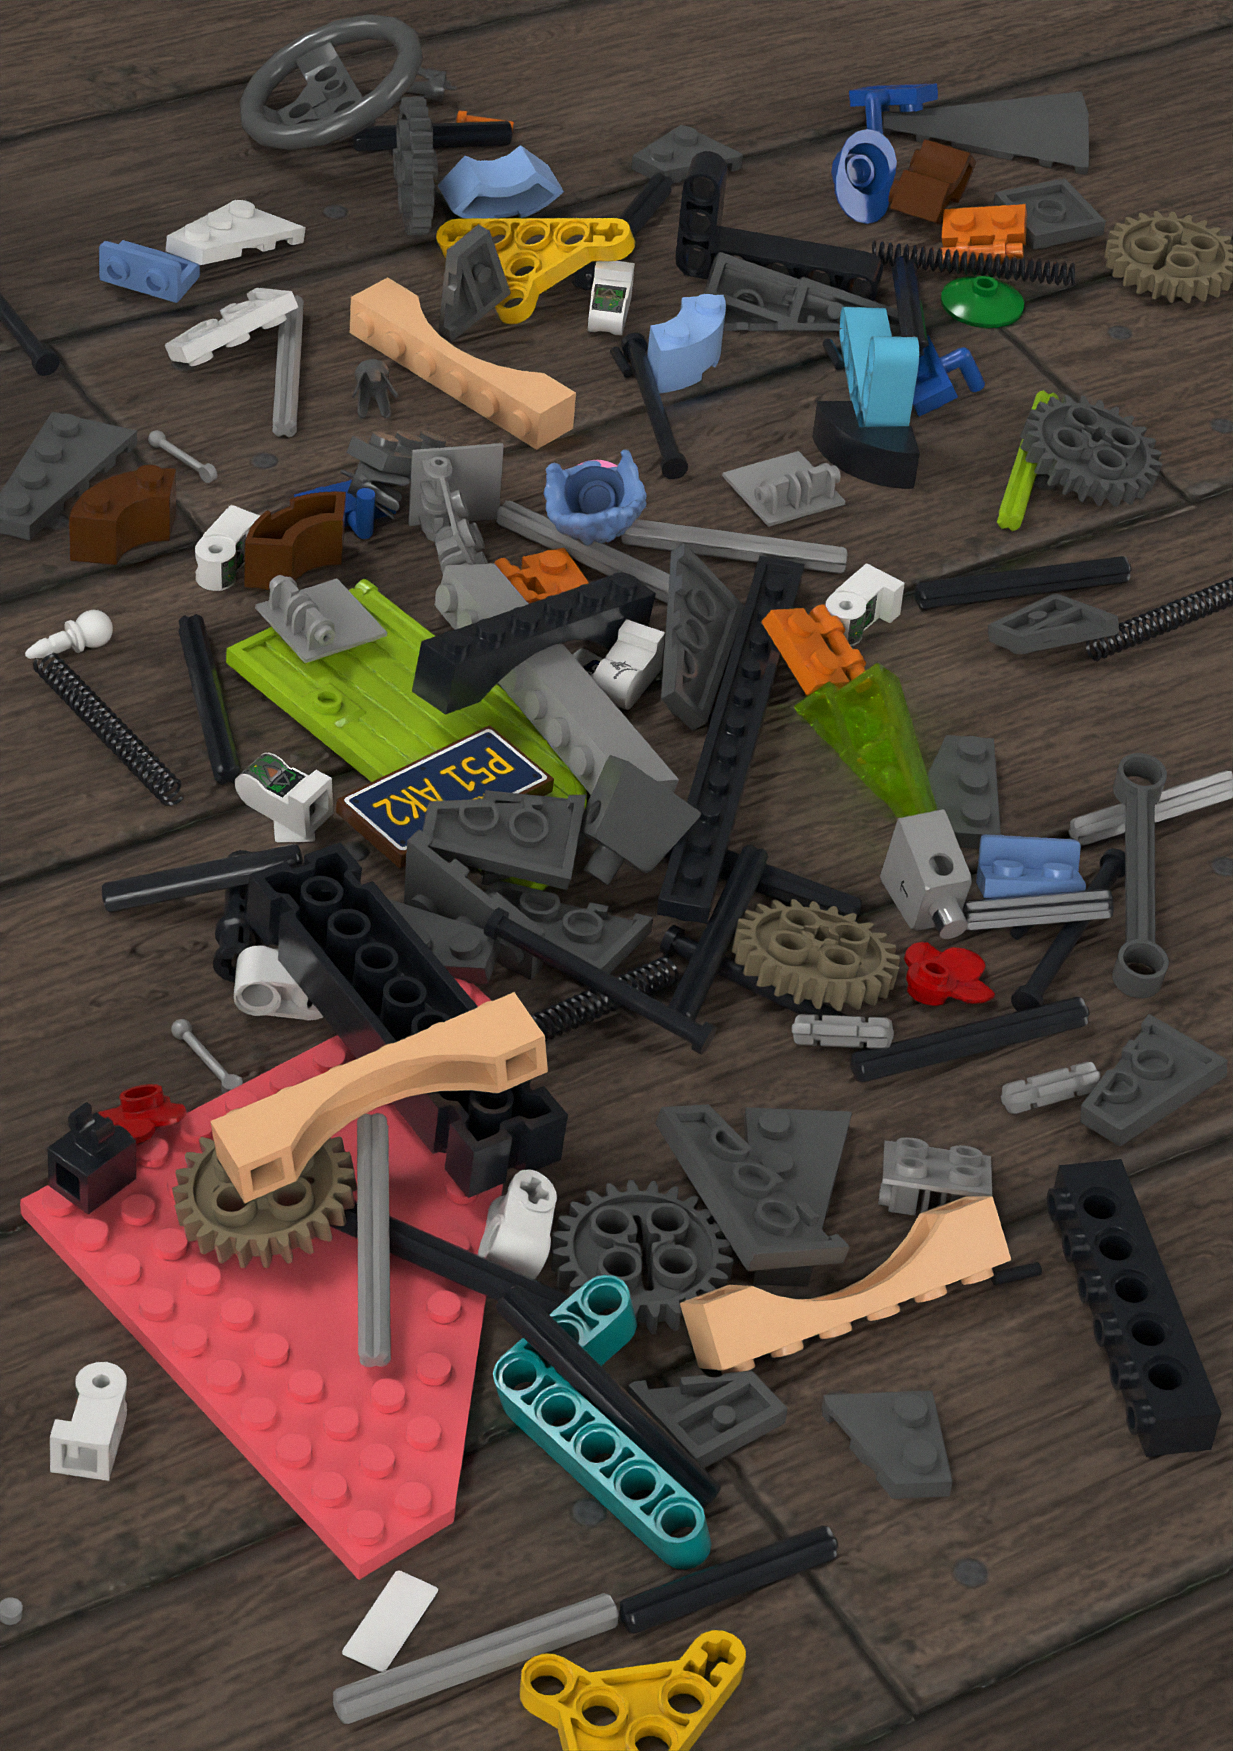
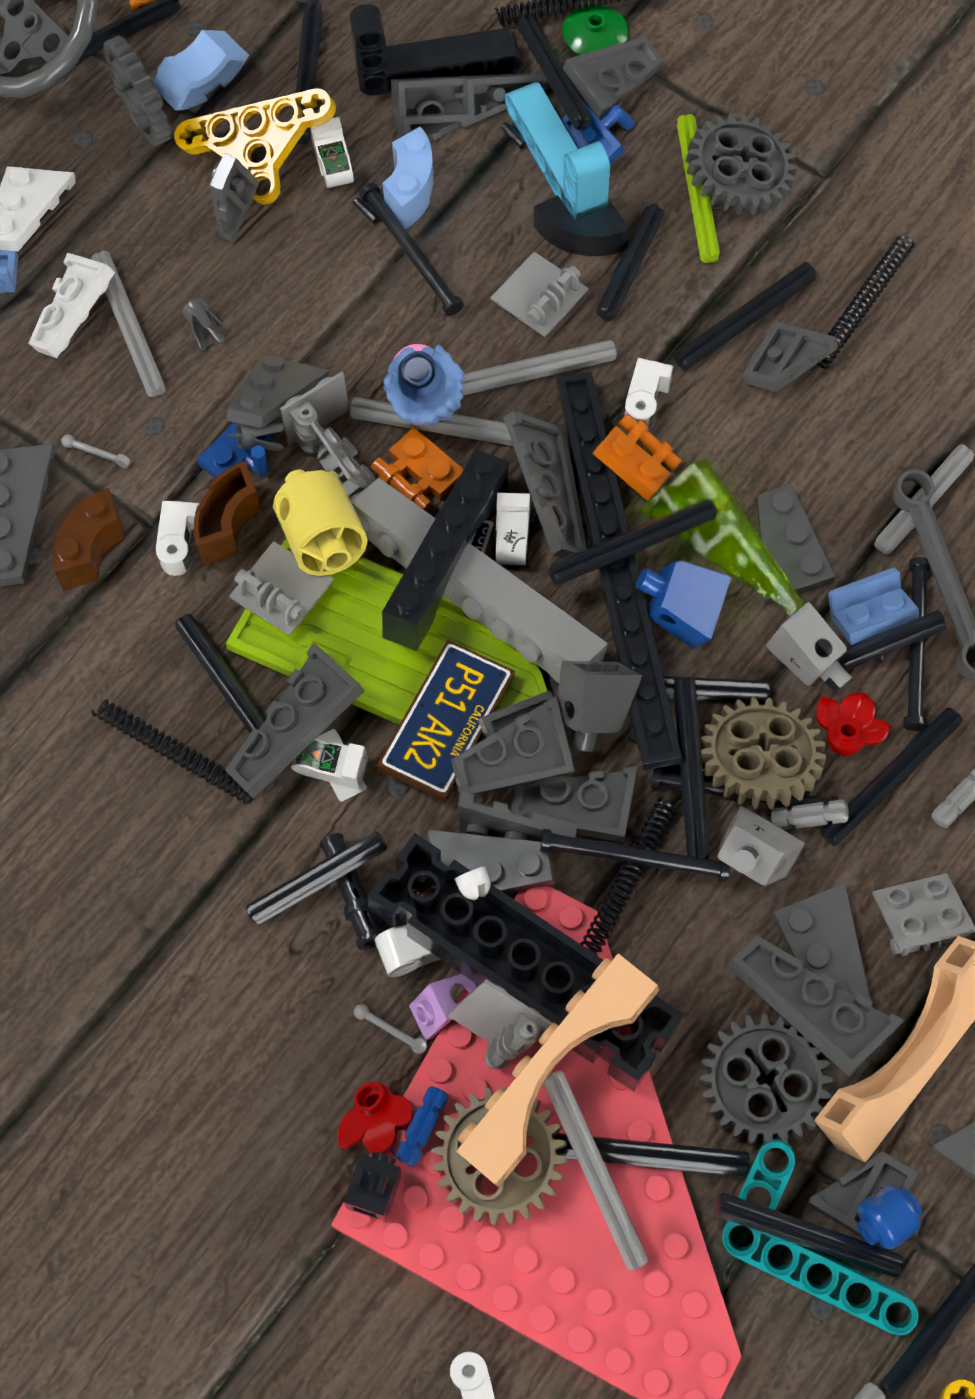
camera: 15 degrees left, 25 degrees up
white bar [25,610,113,659] -> none
light nougat arch [349,277,576,450] -> none
white piece [478,1169,557,1279] -> none
none -> dark grey wing [225,643,364,799]
none -> light yellow cylinder [273,469,368,576]
none -> blue axle [396,1086,448,1167]
none -> lavender bracket [409,974,477,1041]
none -> light grey hinge [448,979,552,1069]
none -> white hinge [455,866,491,900]
none -> black axle [548,499,718,585]
none -> dark grey wing [562,36,664,119]
none -> black axle [596,204,664,321]
none -> torso [636,561,731,649]
none -> light grey torso [717,805,805,886]
none -> blue head [857,1185,922,1249]

